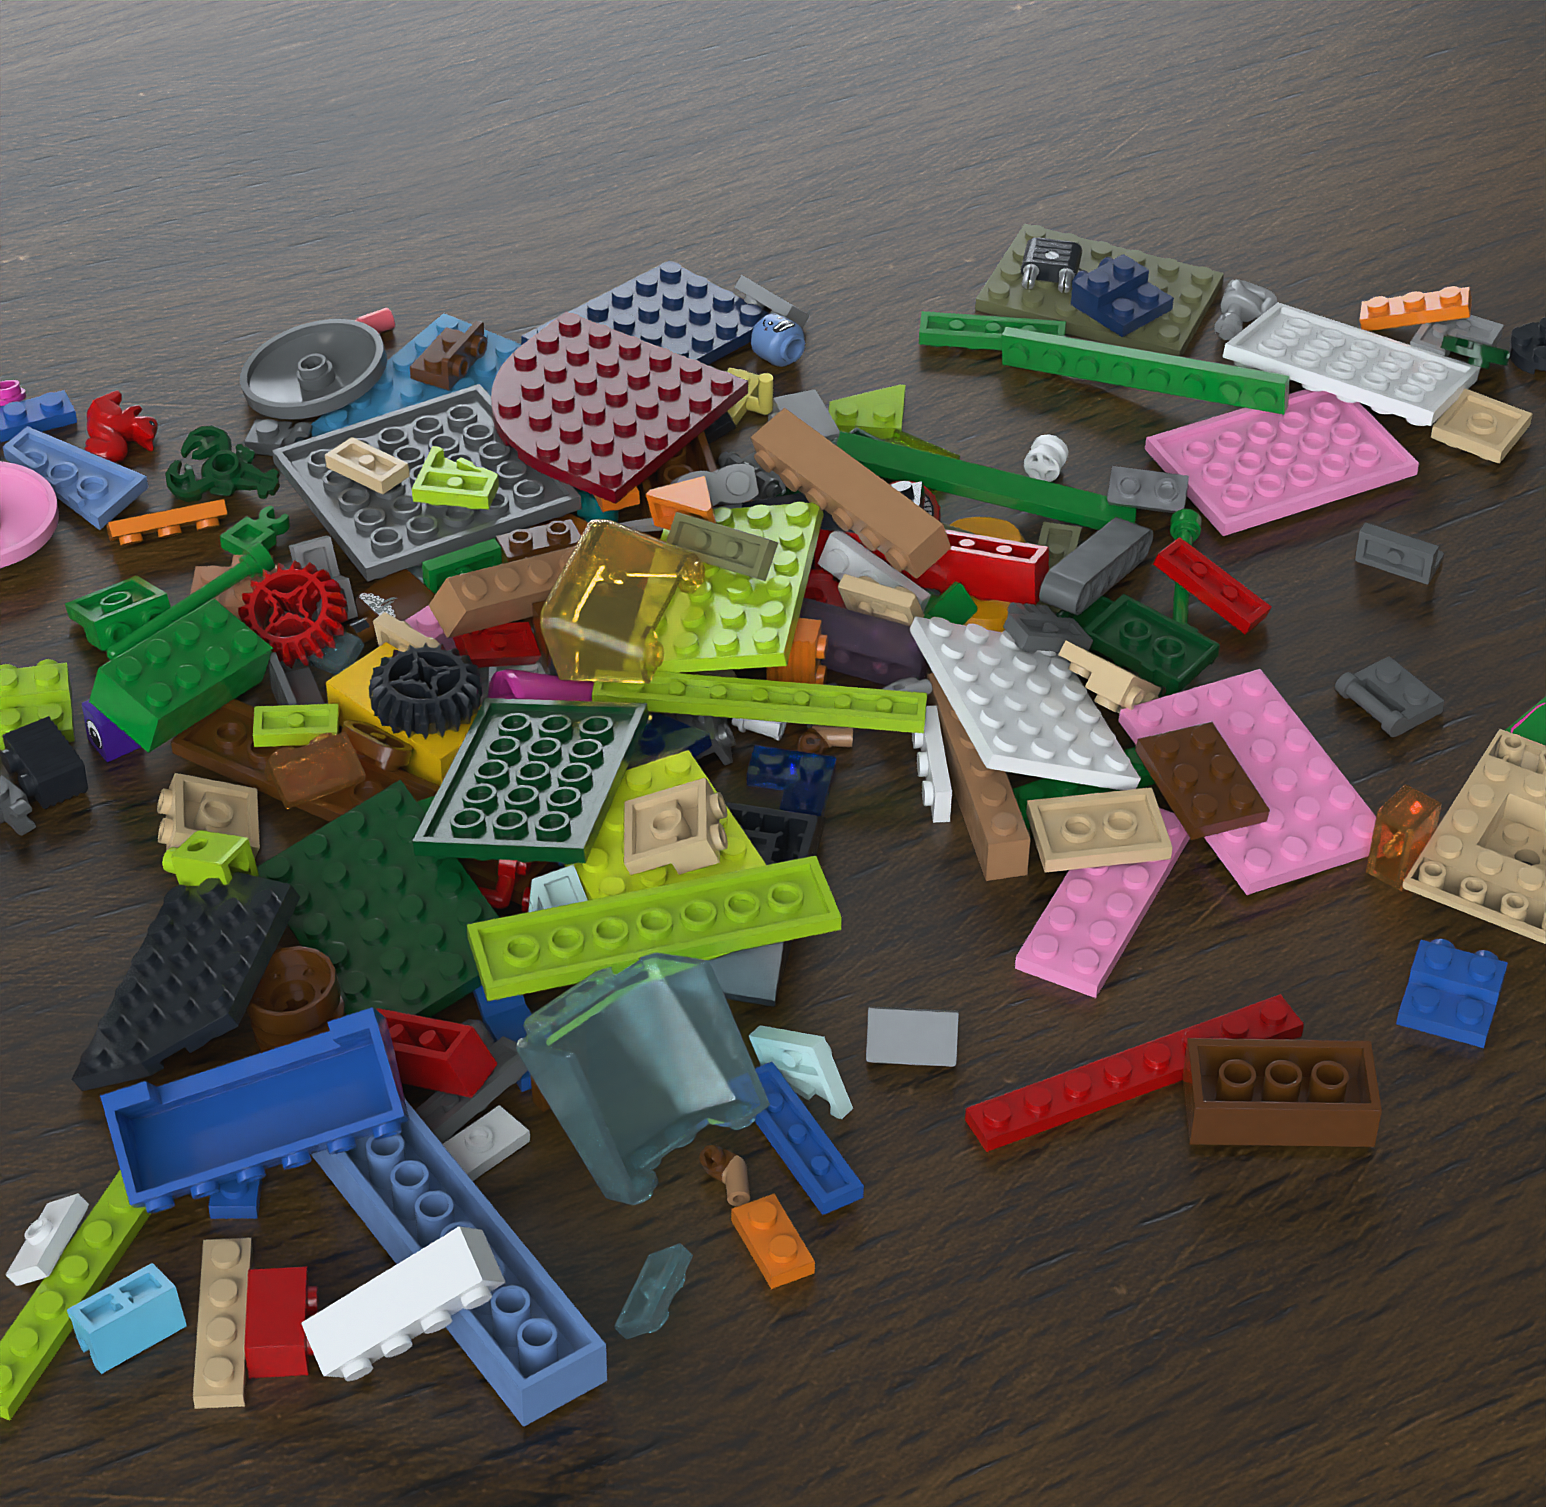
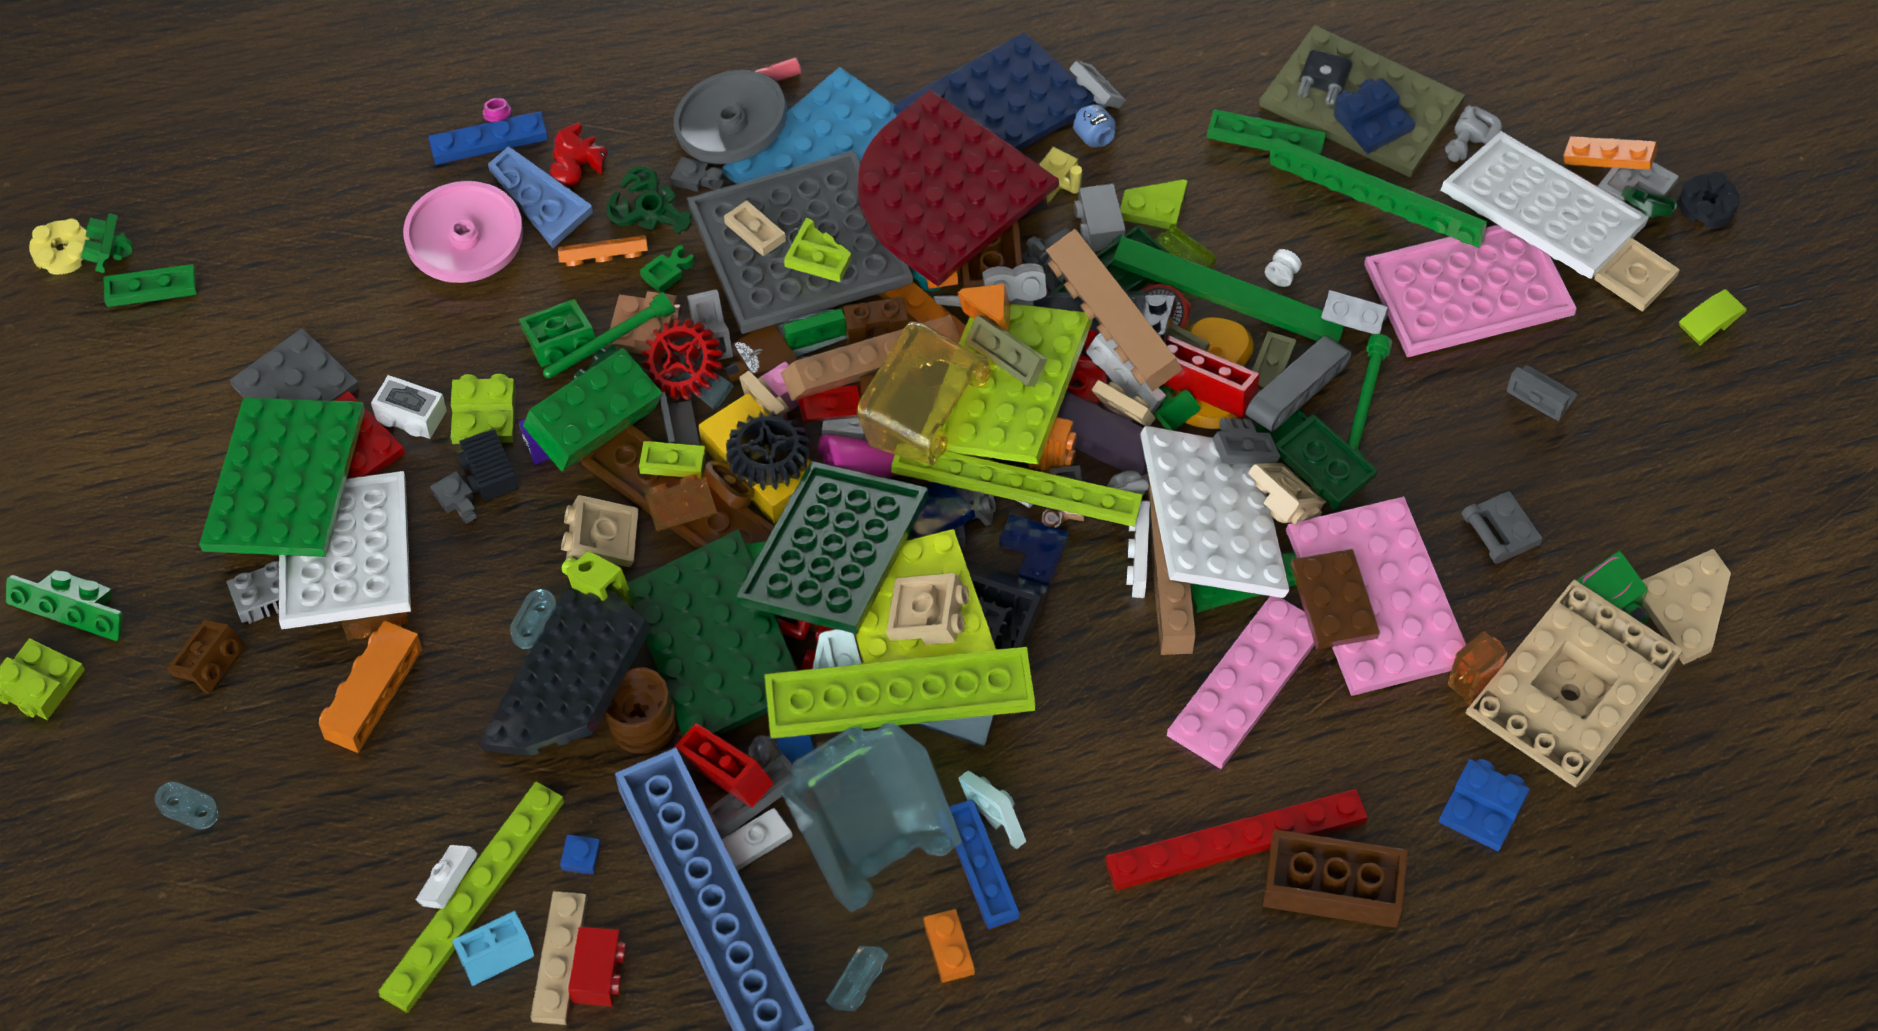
camera: 10 degrees right, 15 degrees up
blue windscreen [100,1007,409,1214] -> none
white brick [301,1227,506,1381] -> none
reddish brown bracket [410,320,487,391] -> none
arm [699,1144,750,1206] -> none
panel [866,1006,959,1067] -> none
tan plate [1026,787,1172,872] -> none
red plate [1153,537,1272,635] -> none
none -> clear light blue plate [510,589,557,649]

